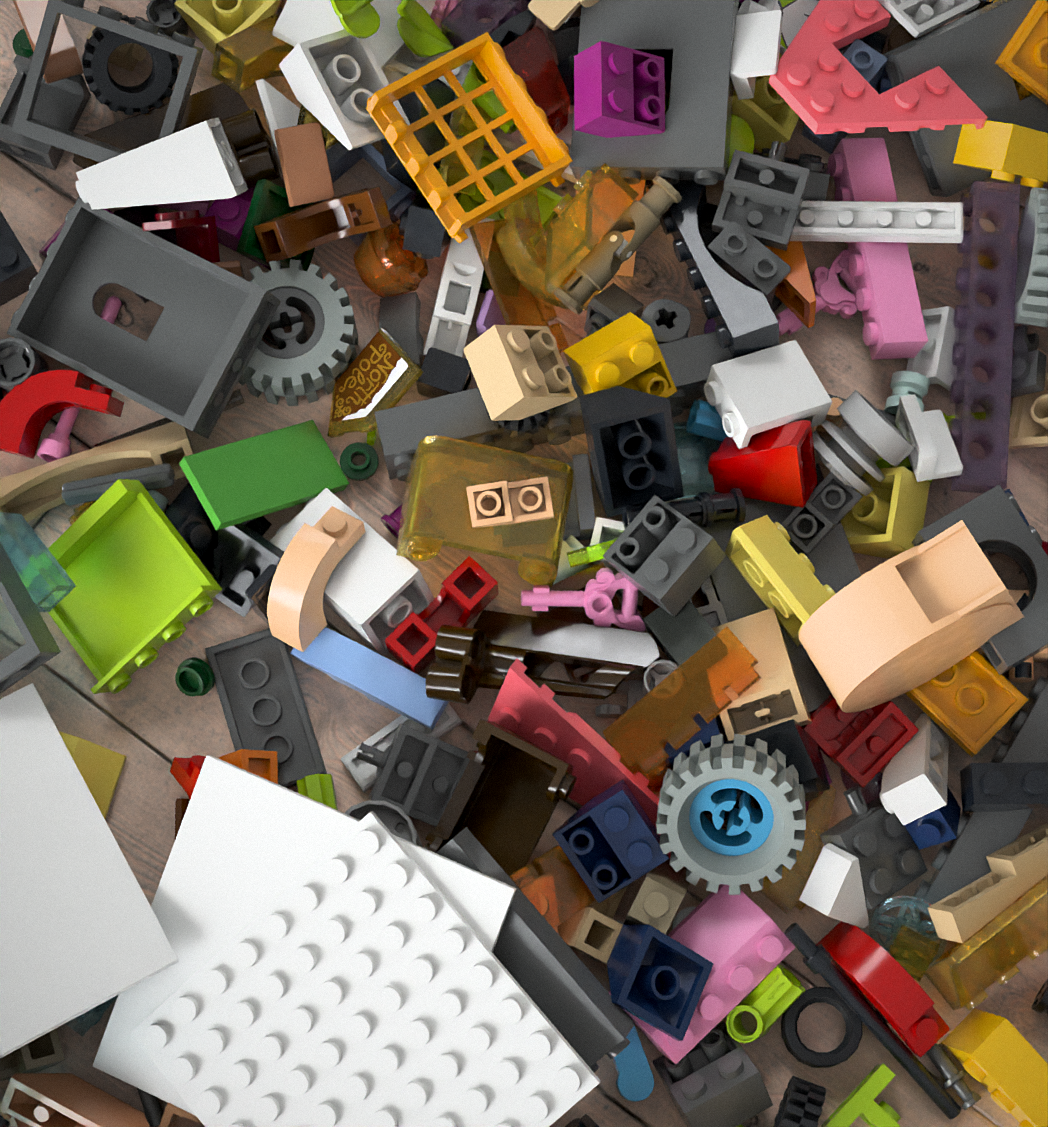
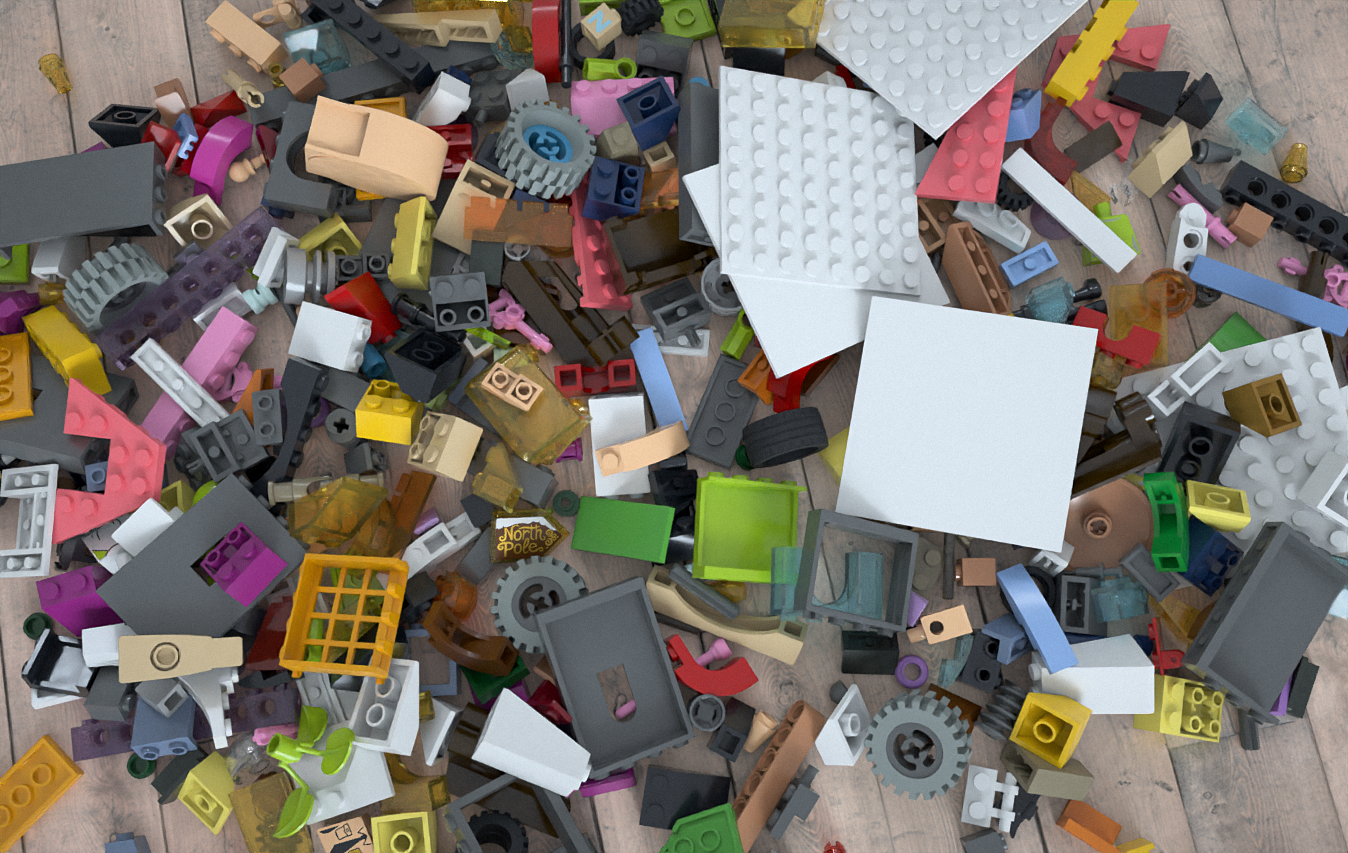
camera: 135 degrees left, 5 degrees up
nougat slope [274,122,335,207] -> none
none -> clear yellow slope [472,442,524,514]
none -> tan brick [580,3,622,51]
none -> black tyre [742,407,829,468]

